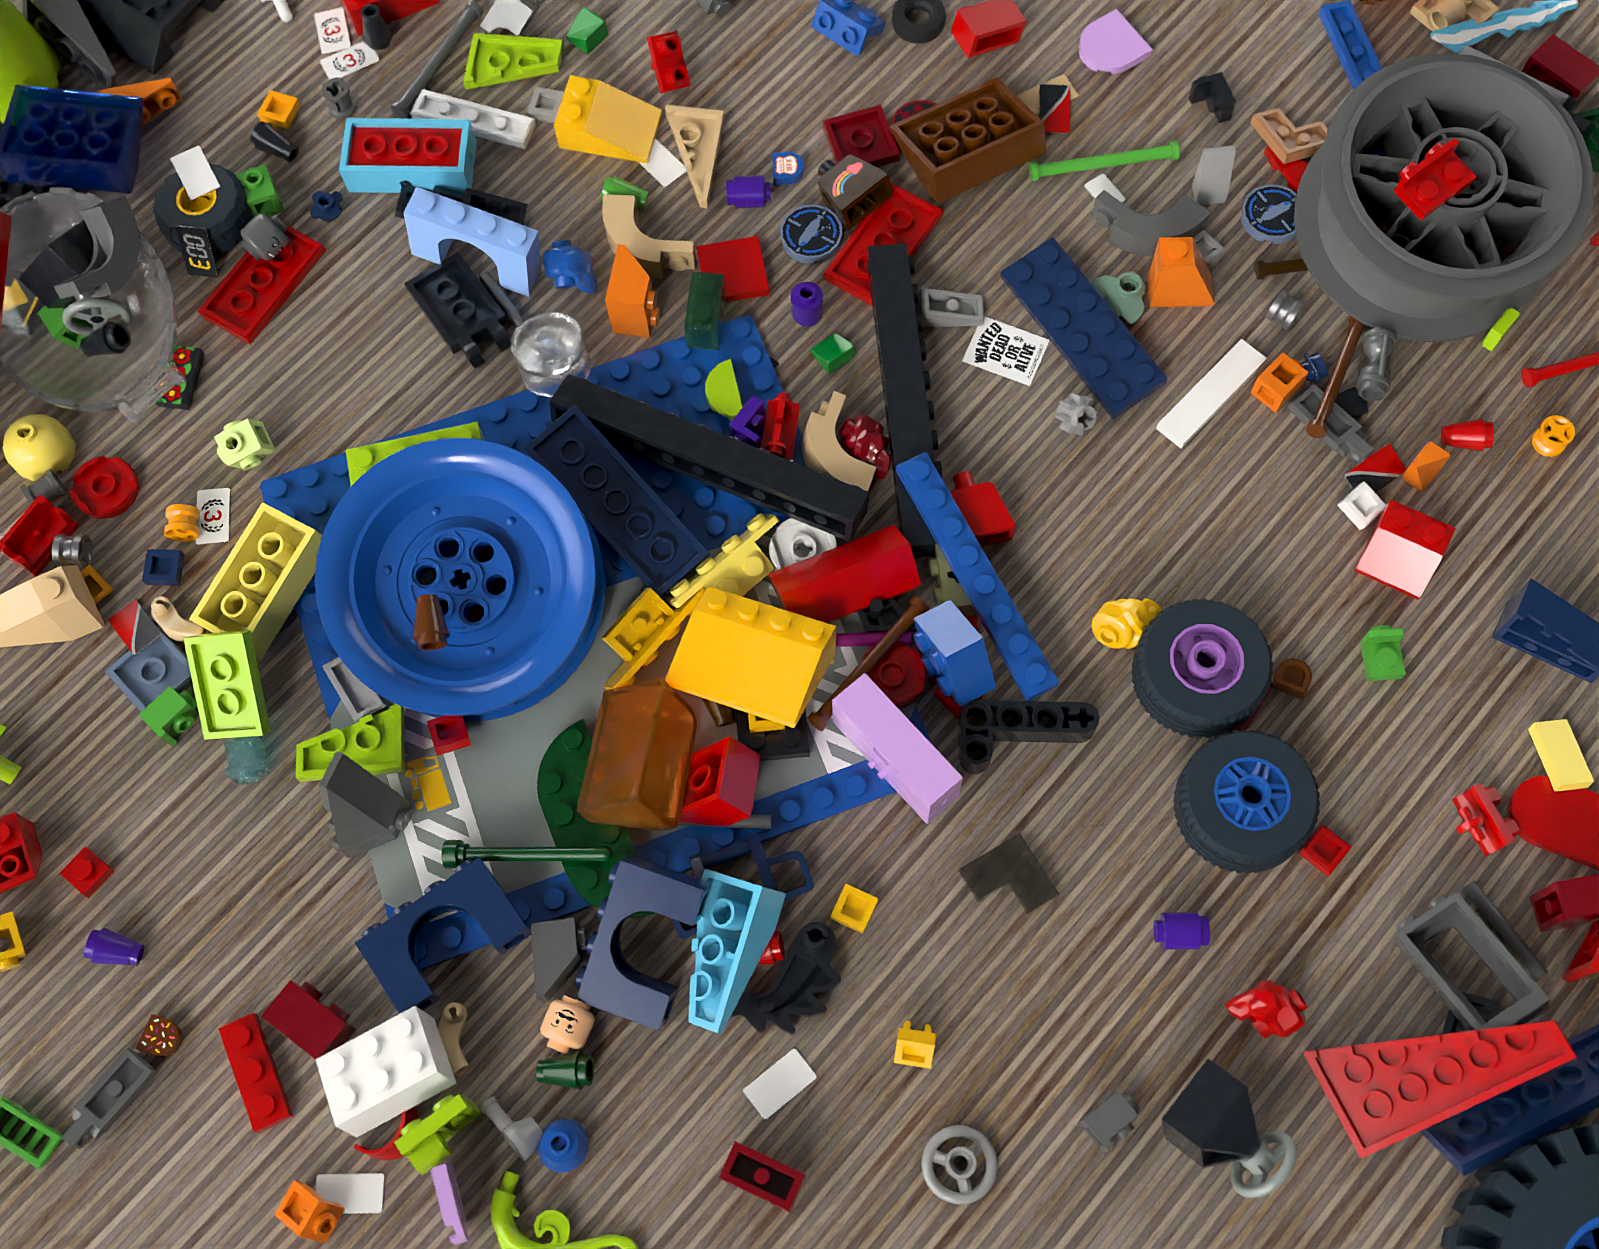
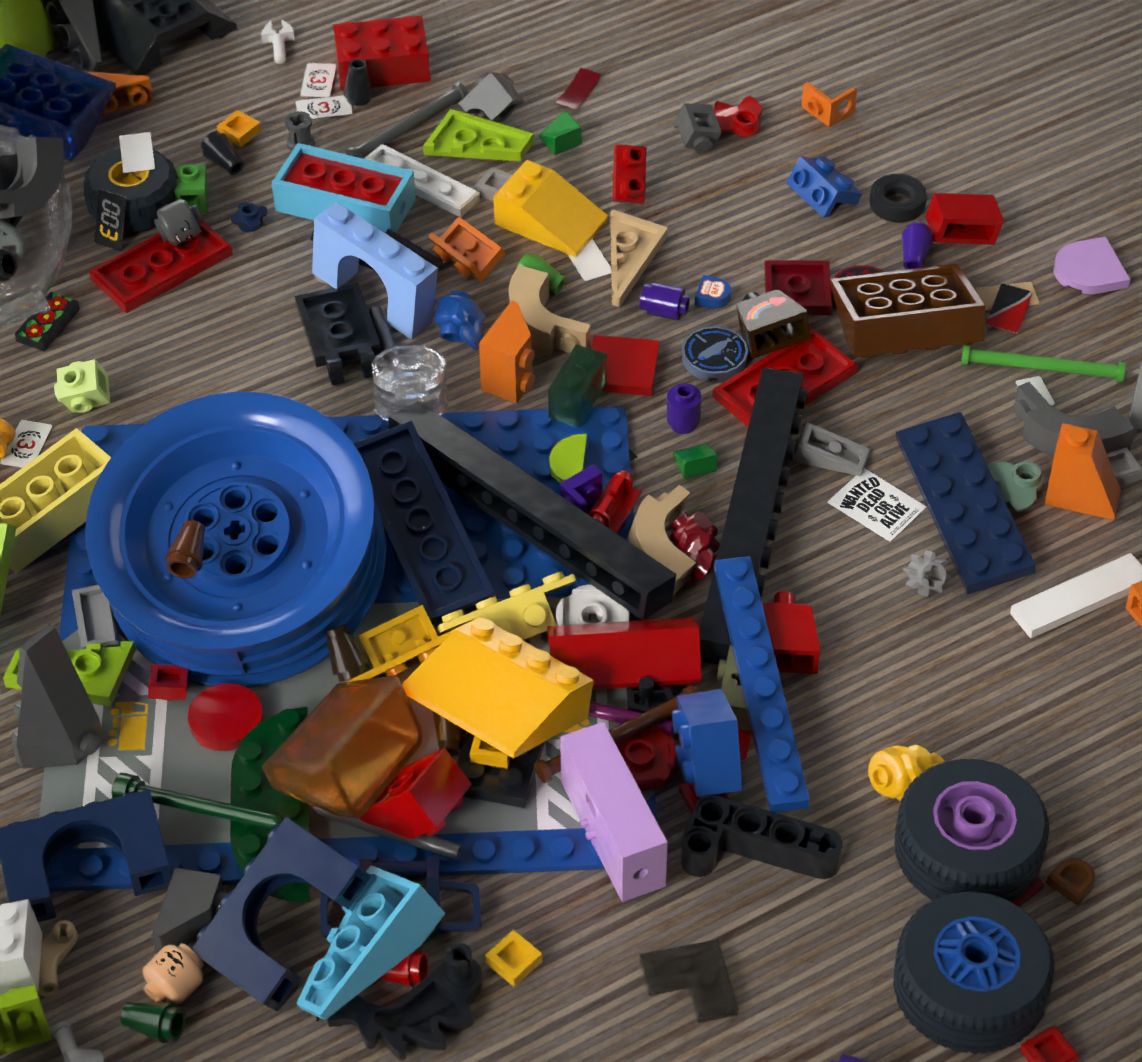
camera: 15 degrees right, 20 degrees down
none -> red tile [187,684,264,751]
none -> dark brown cone [325,624,368,682]
none -> orange bracket [427,216,506,282]
none -> dark purple cone [902,222,934,270]

